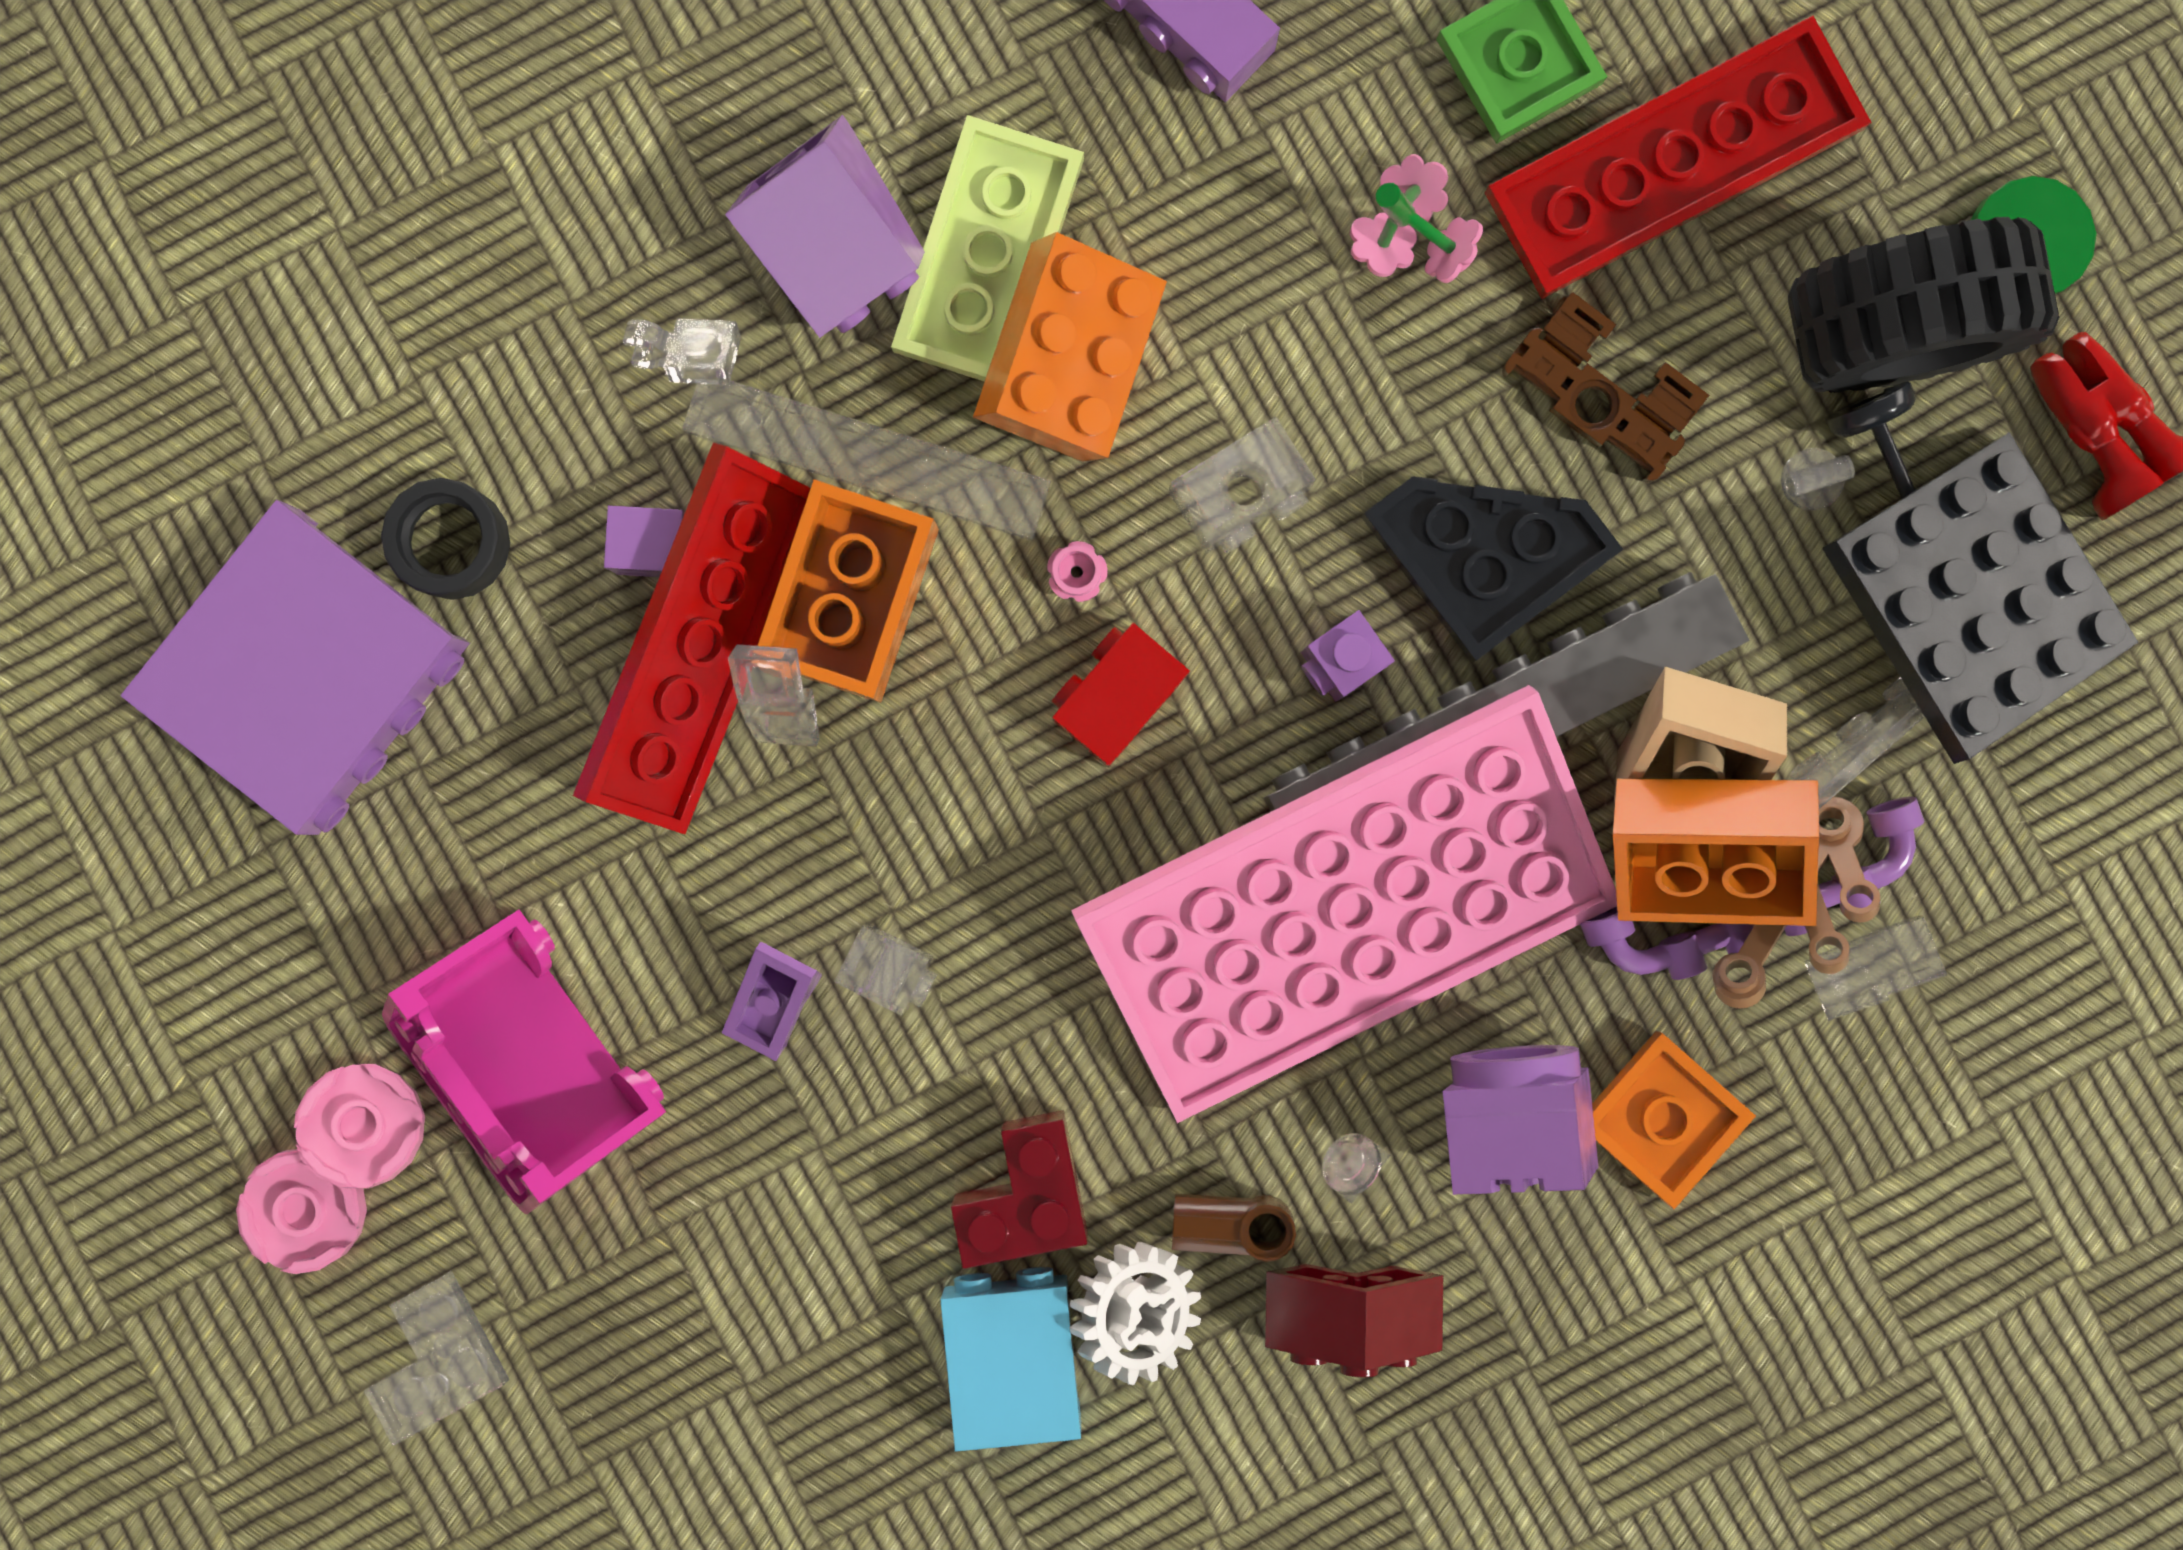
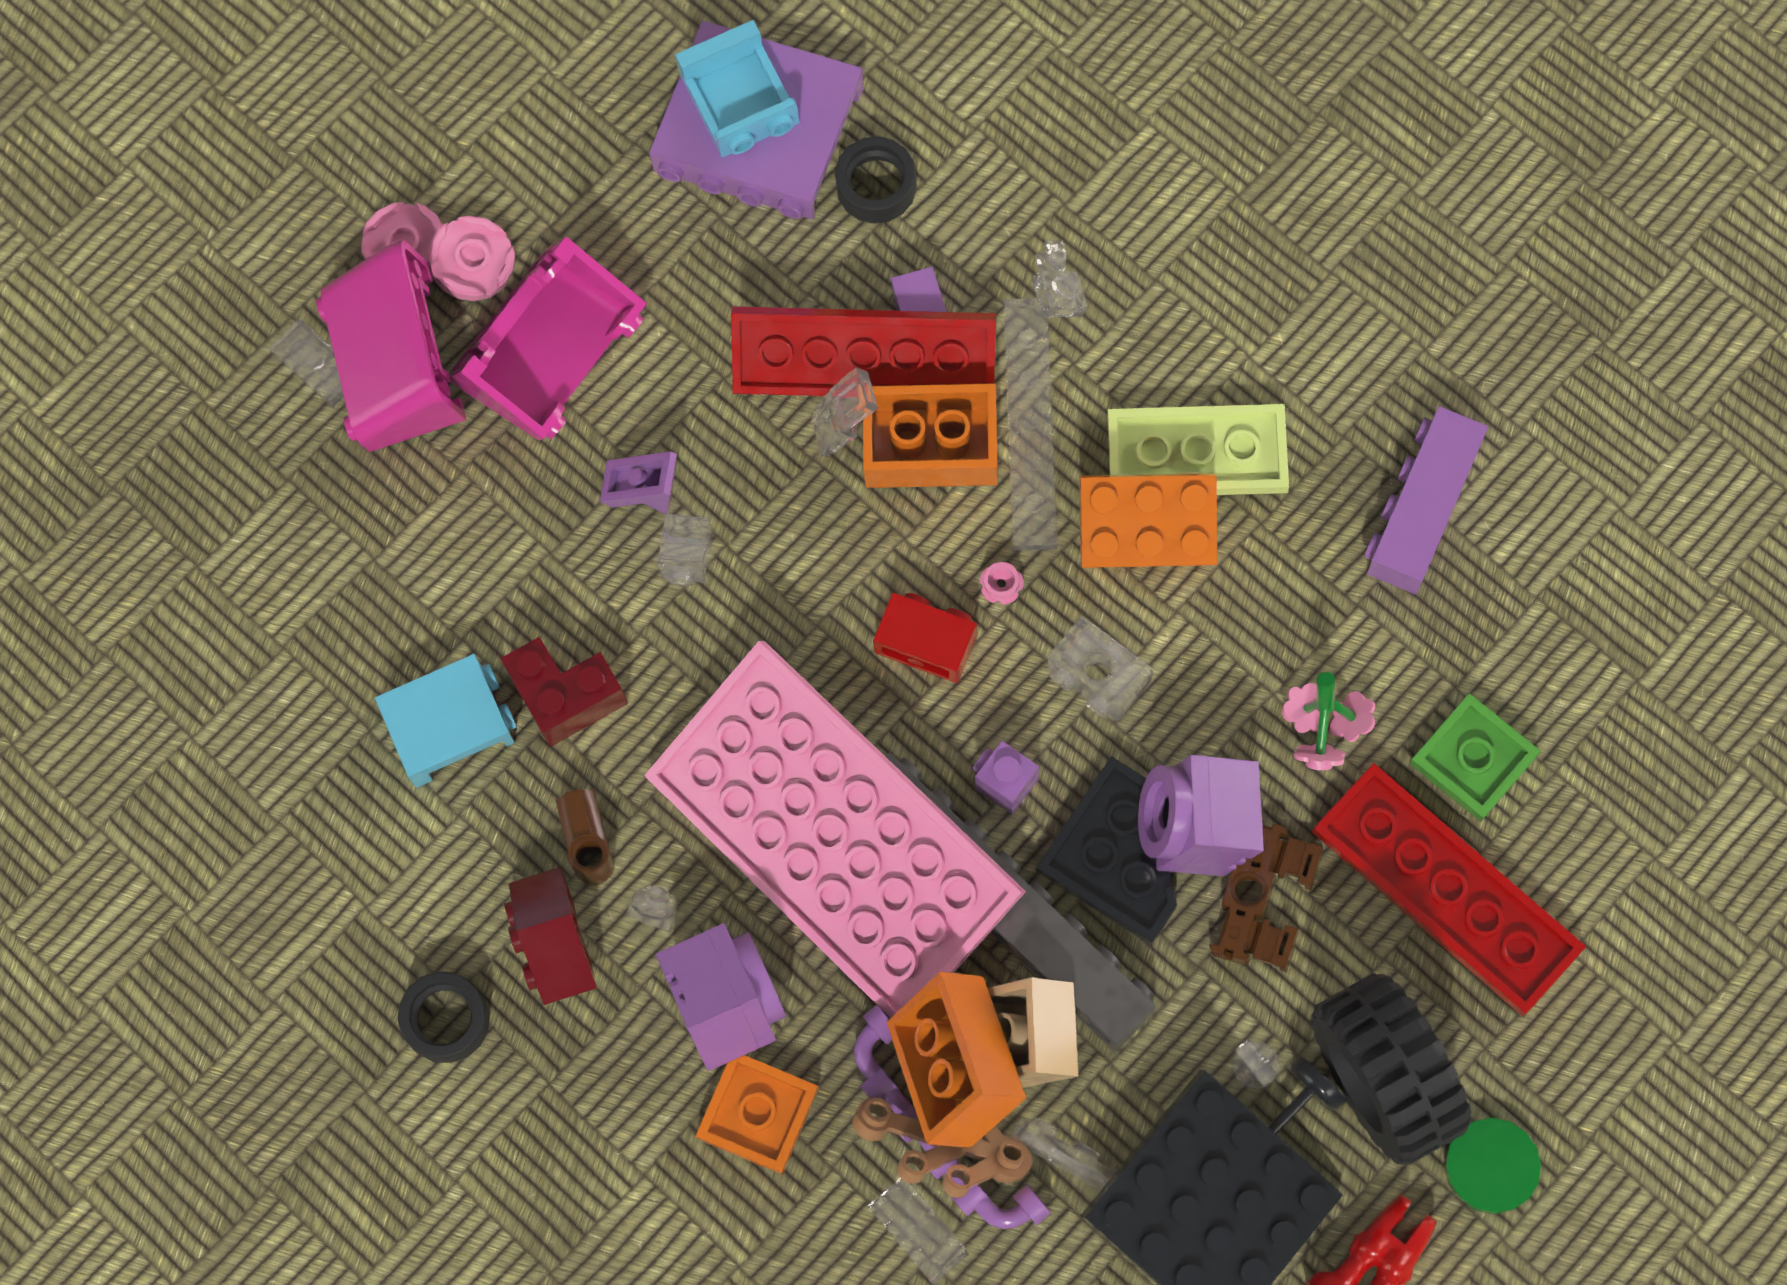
camera: 75 degrees right, 15 degrees down
medium lavender slope [725,115,925,338] -> none
white gear [1070,1242,1201,1385] -> none
none -> dark pink windscreen [316,240,466,452]
none -> black tyre [398,971,490,1063]
none -> medium azure panel [675,20,800,158]
none -> medium lavender piece [1138,755,1264,876]

